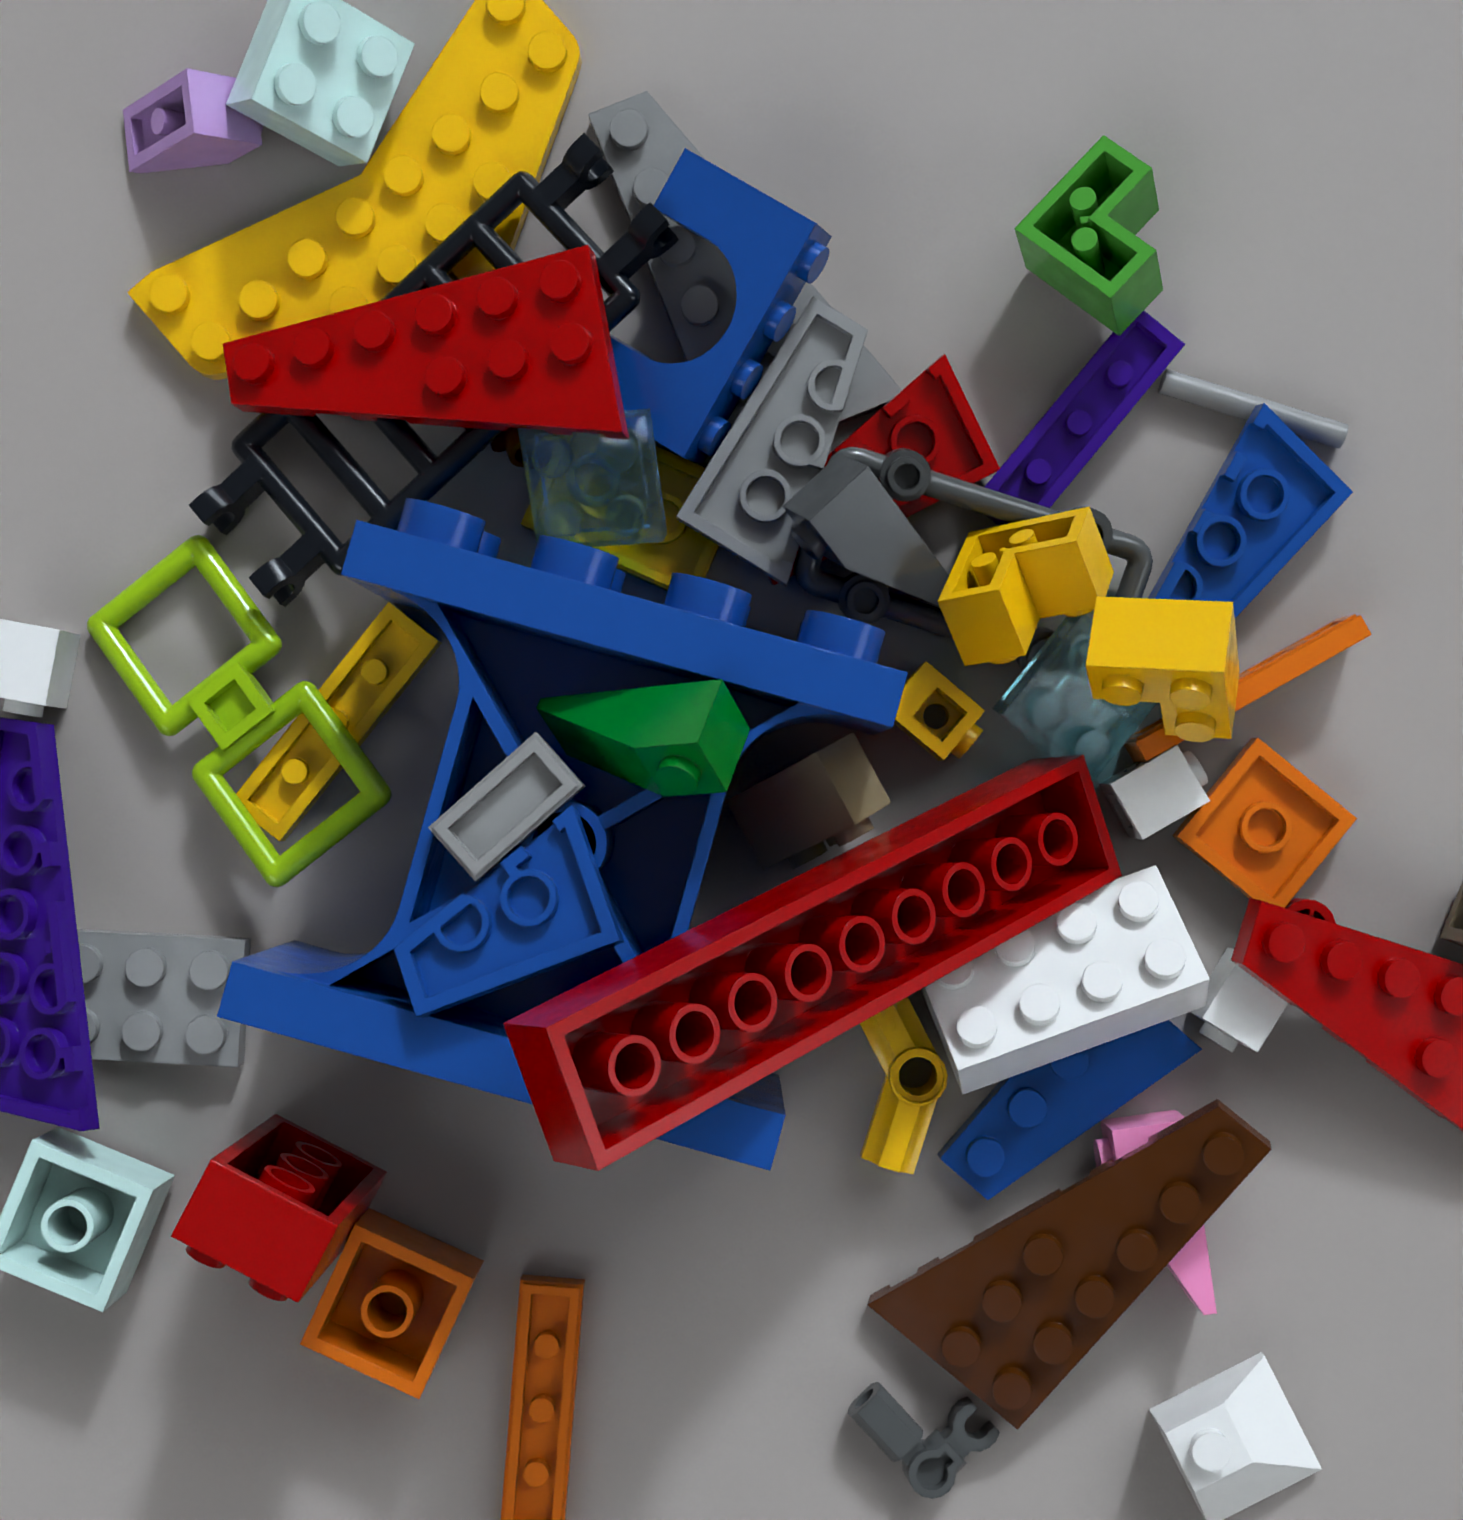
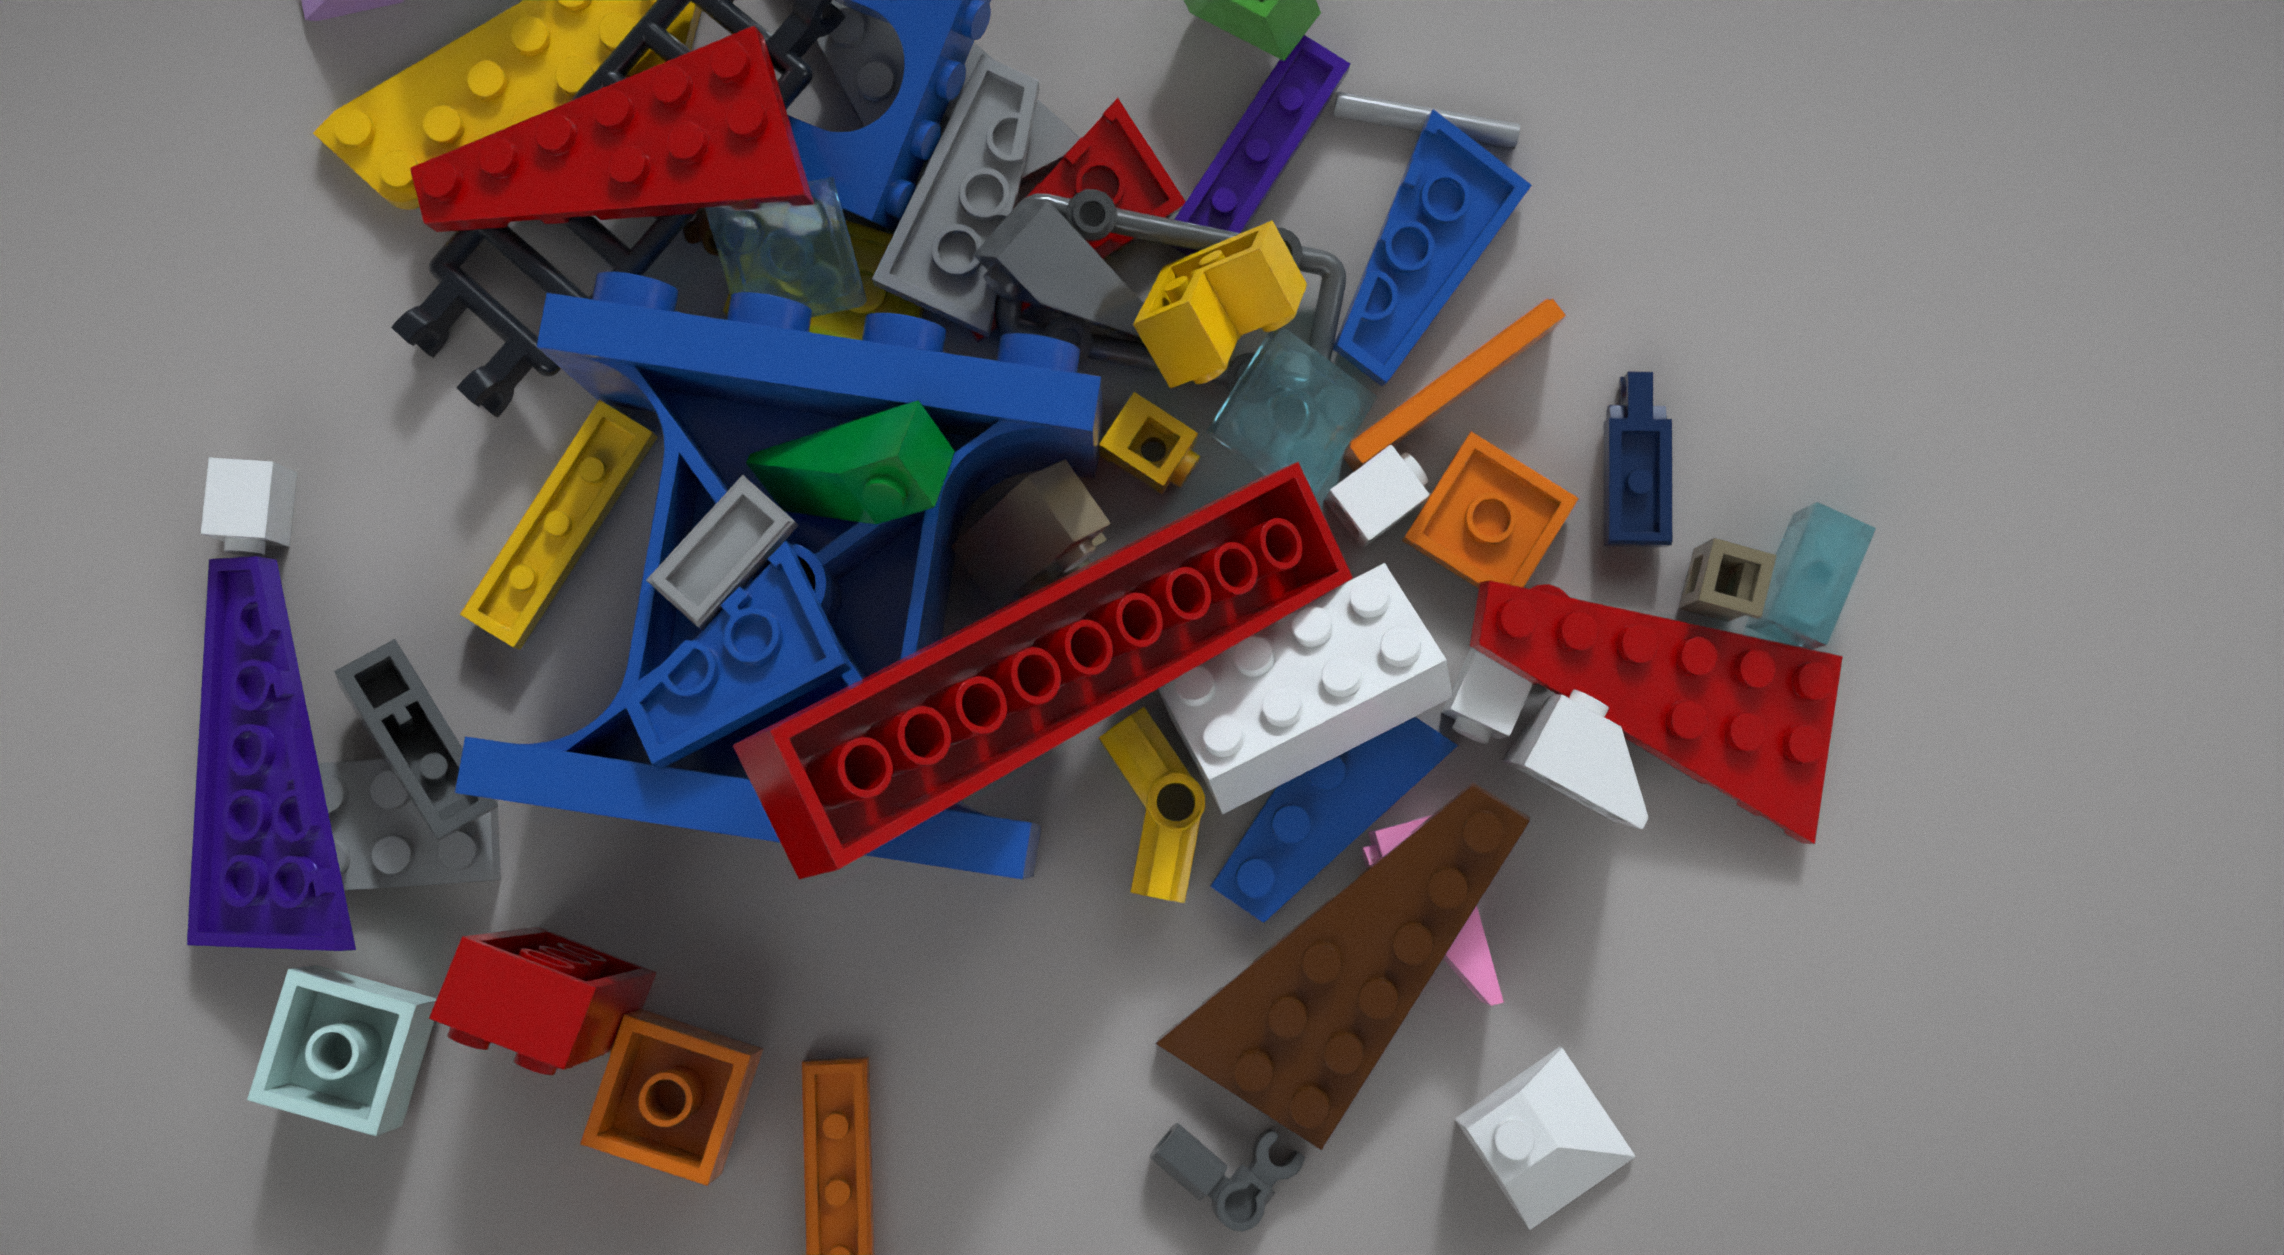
camera: 15 degrees left, 5 degrees down
lime bar [87,535,392,887] -> none
yellow brick [1085,596,1240,742] -> none
none -> dark grey slope [334,639,498,841]
none -> white slope [1503,689,1649,829]
none -> dark blue hinge [1604,371,1673,547]

